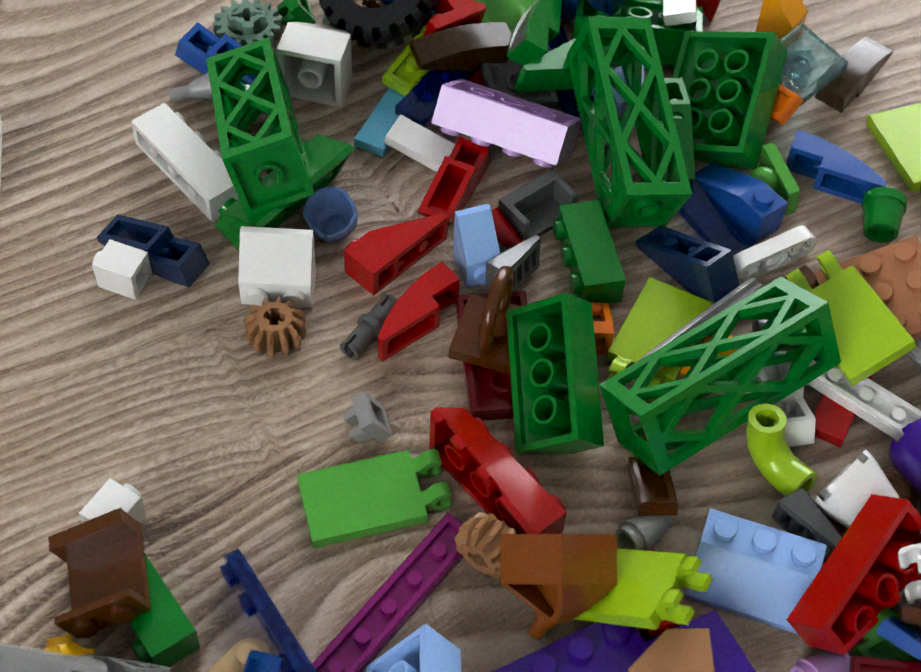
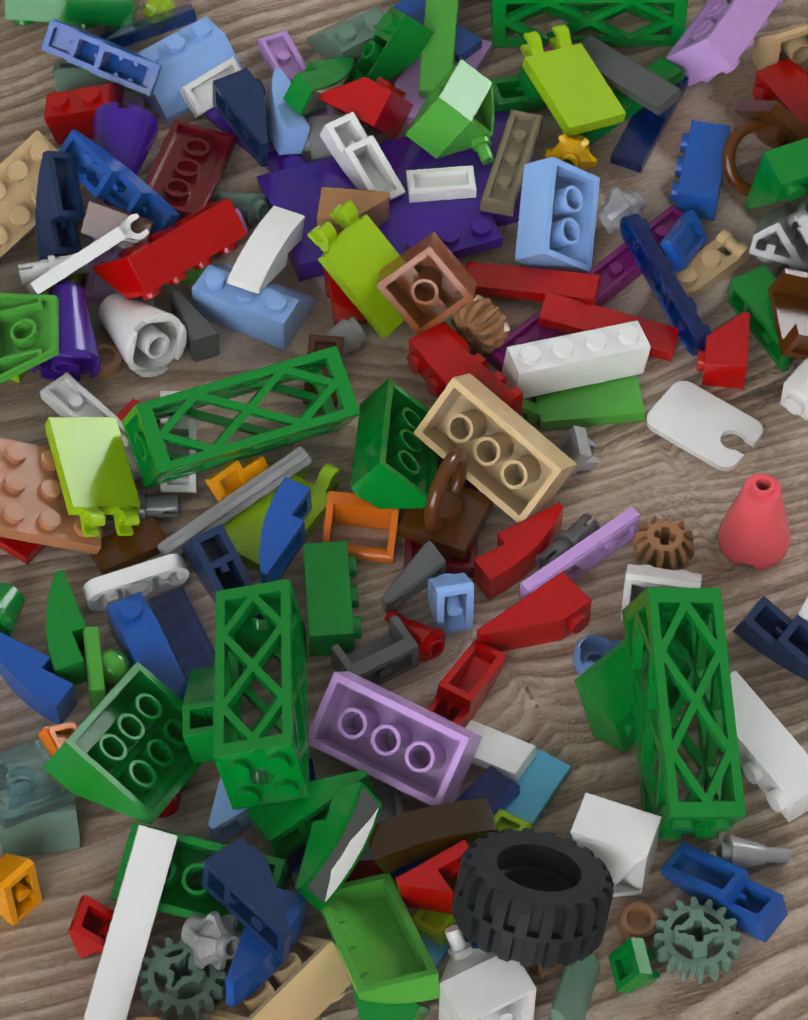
camera: 170 degrees left, 0 degrees up
lime cylinder [746,403,817,496] -> none
none -> green slope [46,569,87,686]
none -> white slope [227,206,305,294]
none -> blue slope [259,477,312,583]
none -> tan brick [413,373,578,523]
none -> red tile [465,261,601,305]
none -> white brick [502,320,651,399]
none -> lavender tile [519,507,640,601]
none -> red tile [537,292,680,362]
none -> white piece [646,381,763,471]
none -> red slope [696,312,750,389]
none -> coral cone [718,474,791,569]

